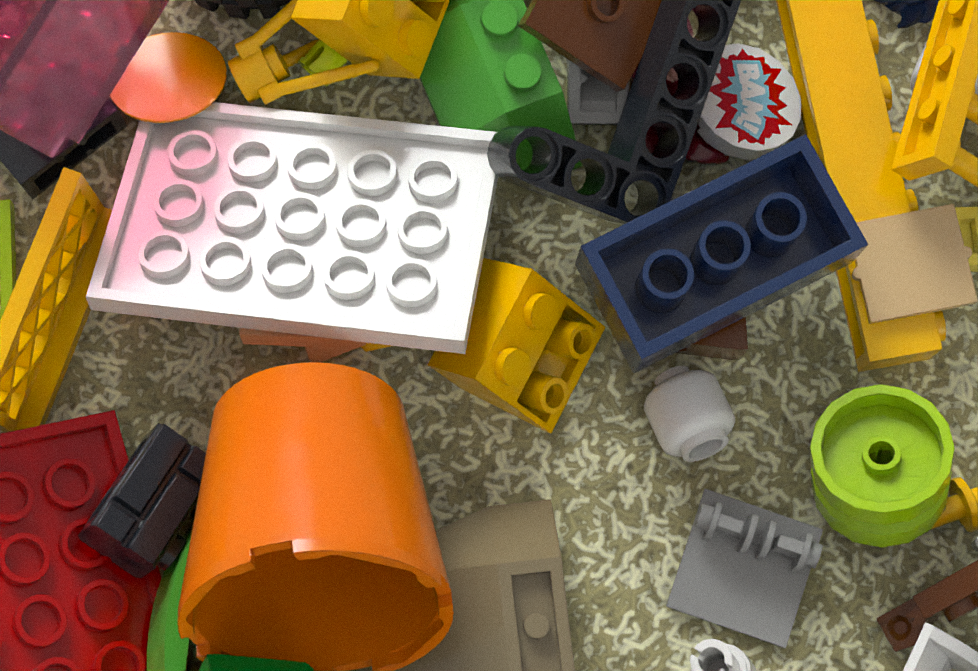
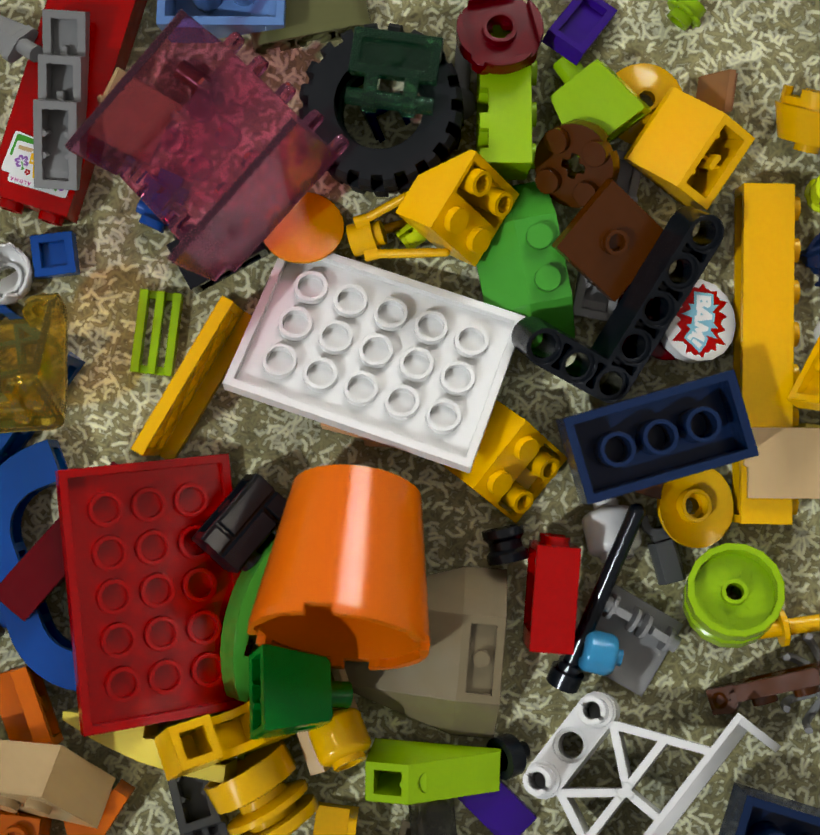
camera: 15 degrees right, 10 degrees up
none -> black wheel [482,524,529,566]
none -> red window [522,533,581,655]
none -> black piece [546,503,645,694]
none -> dark azure piece [578,630,624,676]
none -> dark grey bar [640,514,686,585]
none -> yellow dish [657,469,734,548]

